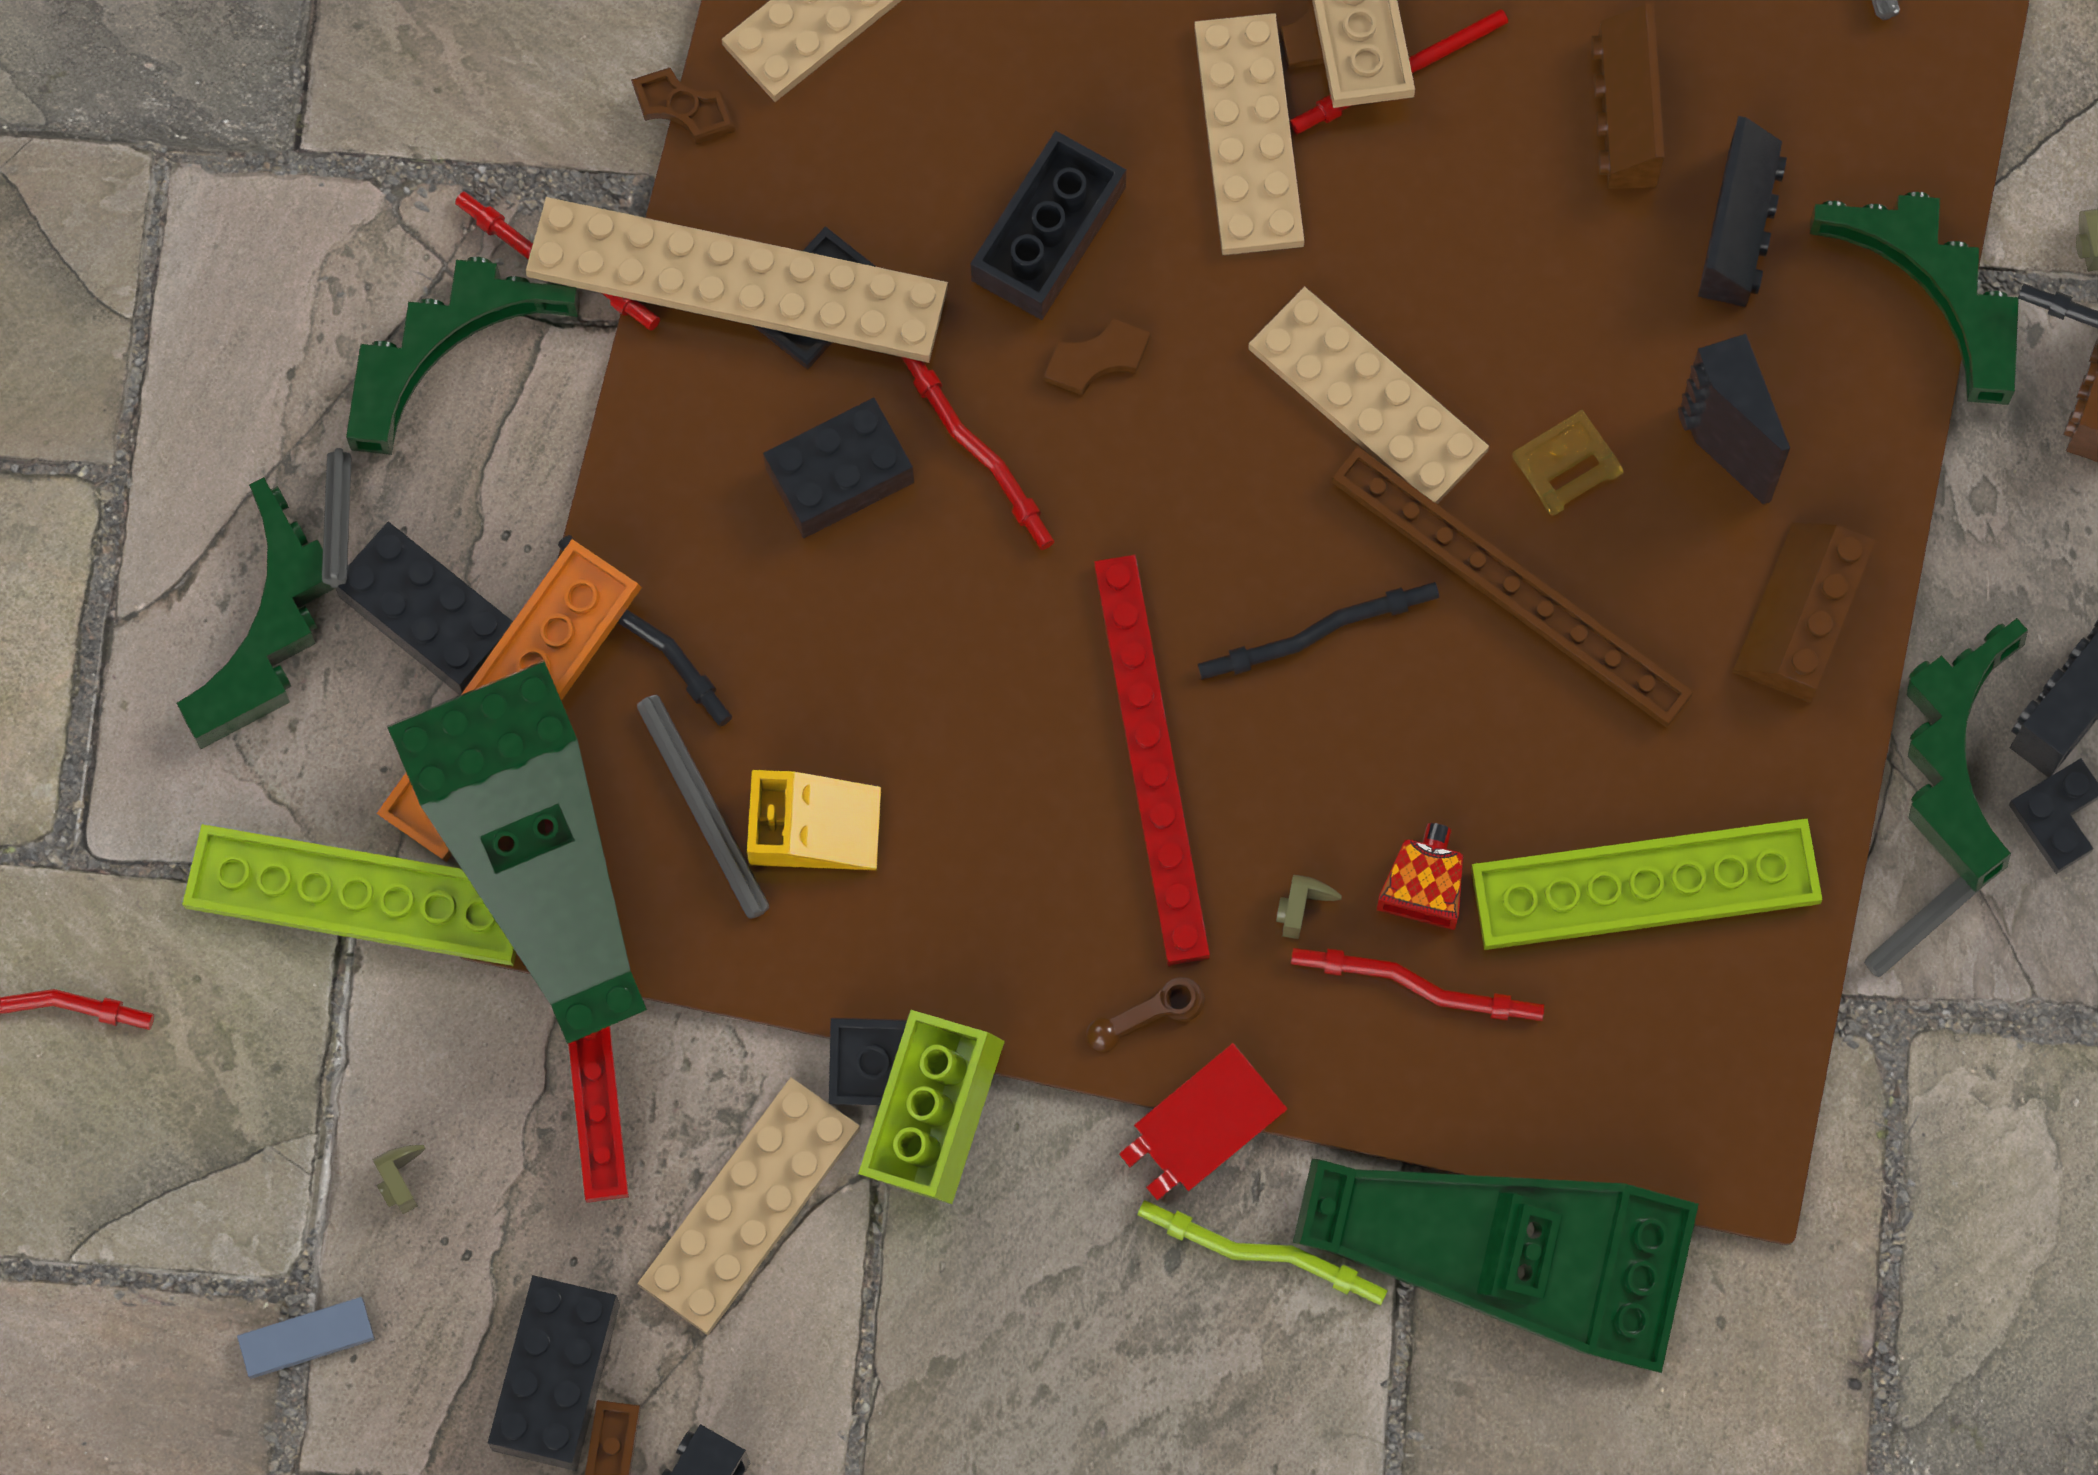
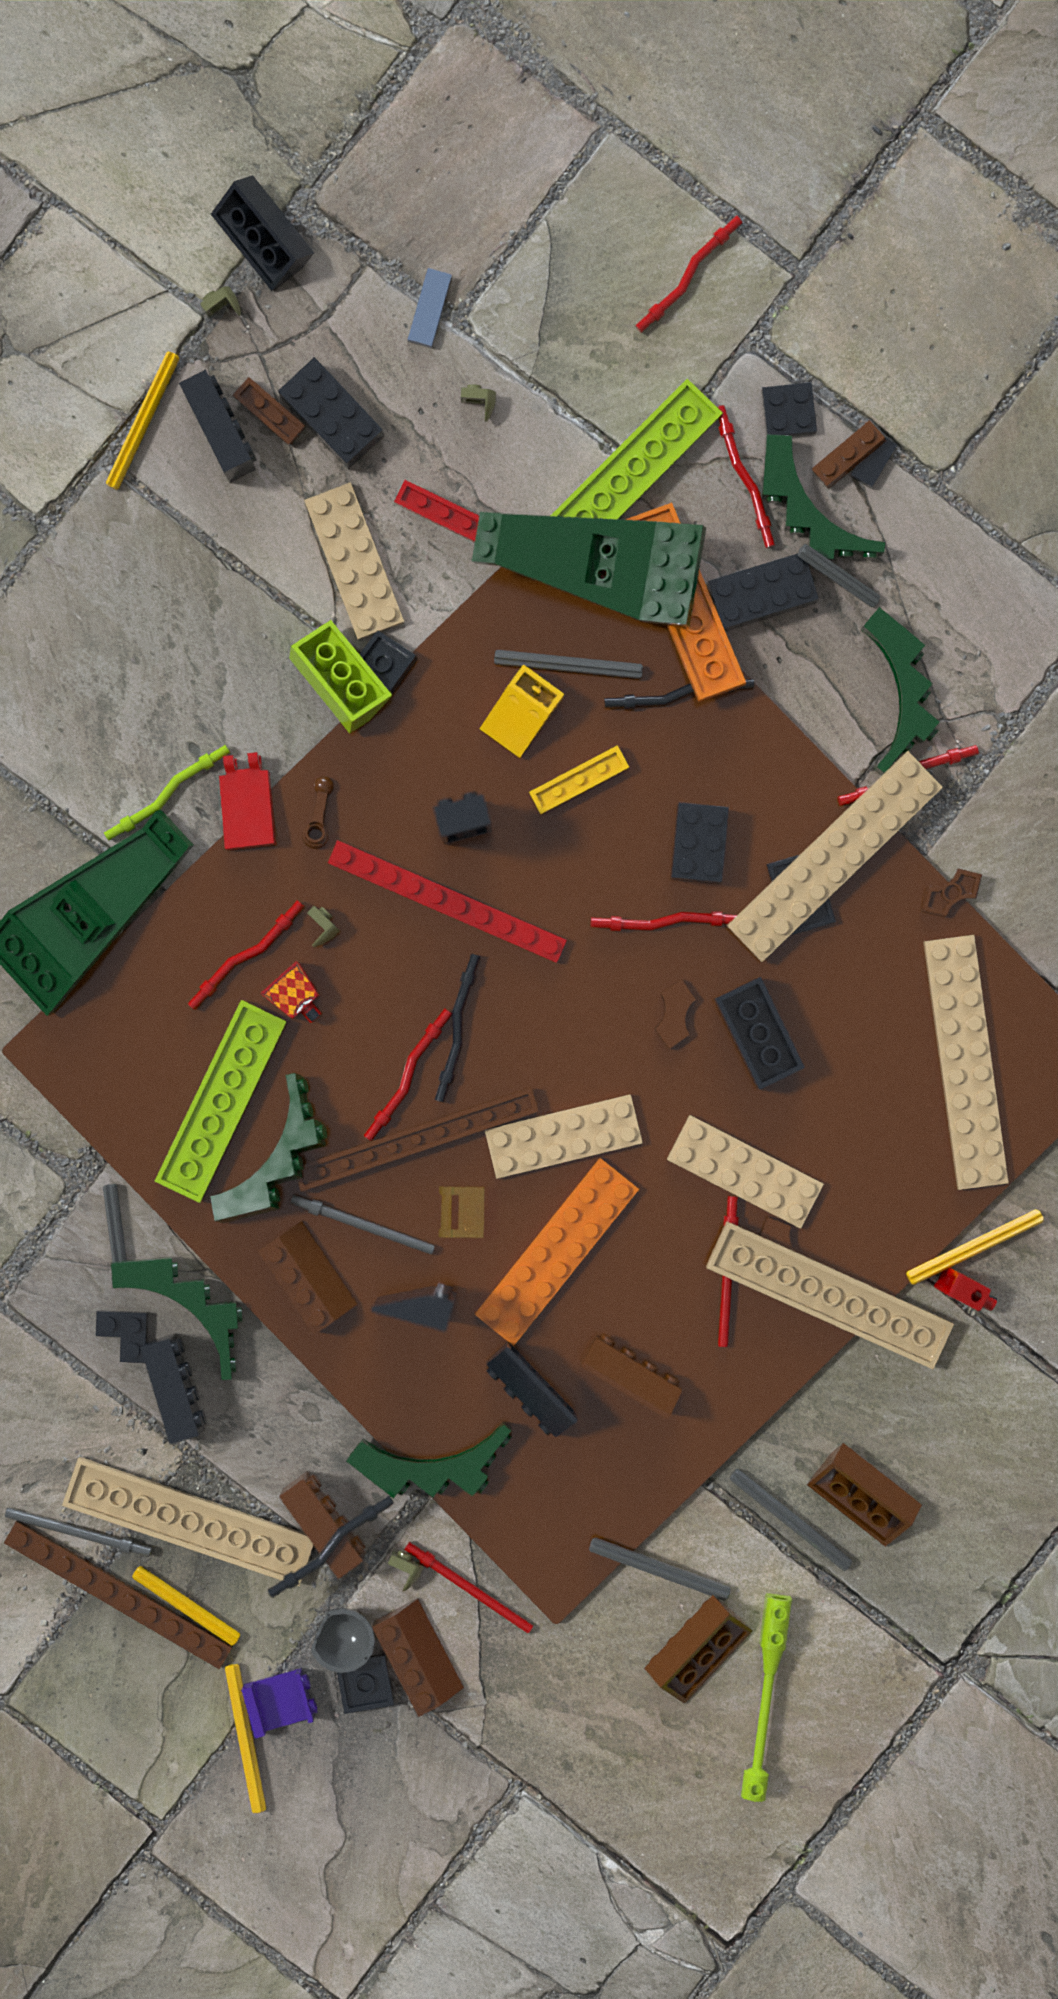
camera: 120 degrees right, 15 degrees up
none -> arch [210,1073,327,1223]
none -> dark grey bar [290,1194,435,1255]
none -> red bar [364,1008,452,1141]
none -> red bar [404,1541,533,1634]
none -> black brick [433,791,492,844]
none -> orange plate [475,1158,639,1346]
none -> yellow plate [529,745,629,815]
none -> red bar [717,405,775,549]
none -> black plate [761,382,817,436]
none -> reddish brown plate [812,420,886,490]
none -> black tile [850,437,898,489]

